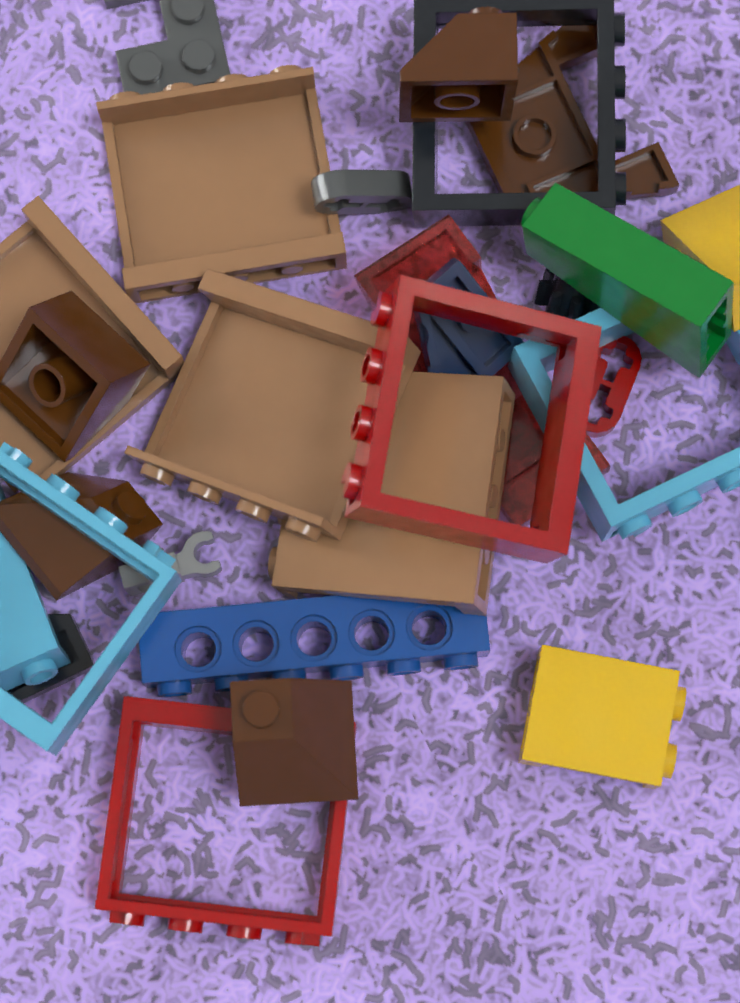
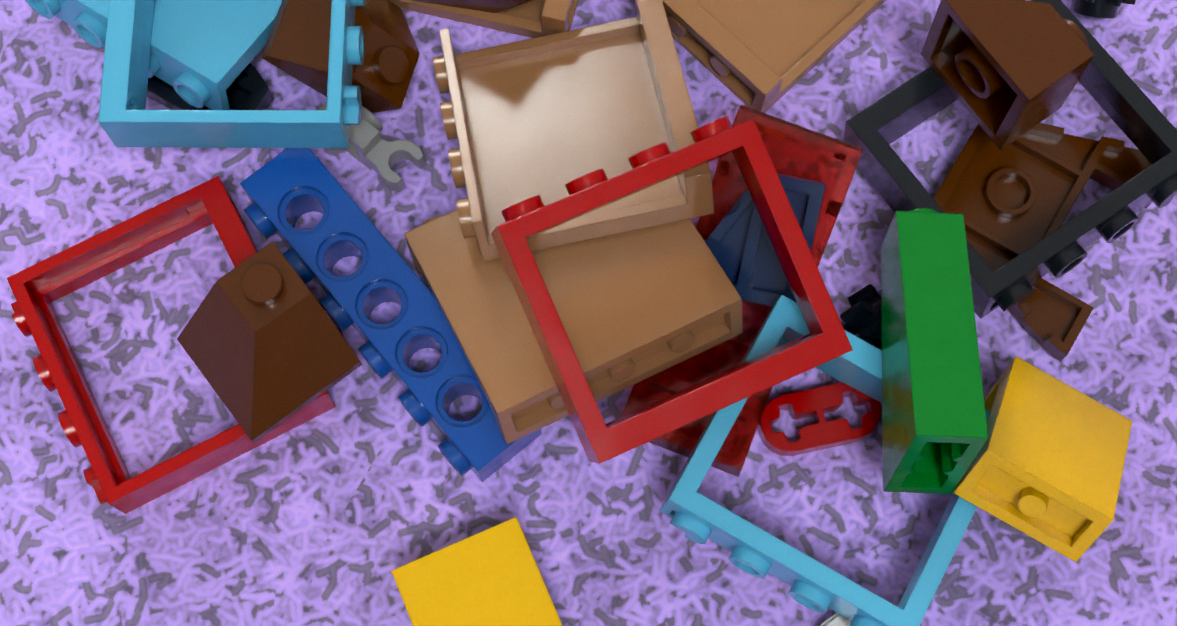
camera: 55 degrees right, 5 degrees down
dark grey beam [311,169,412,214] -> none

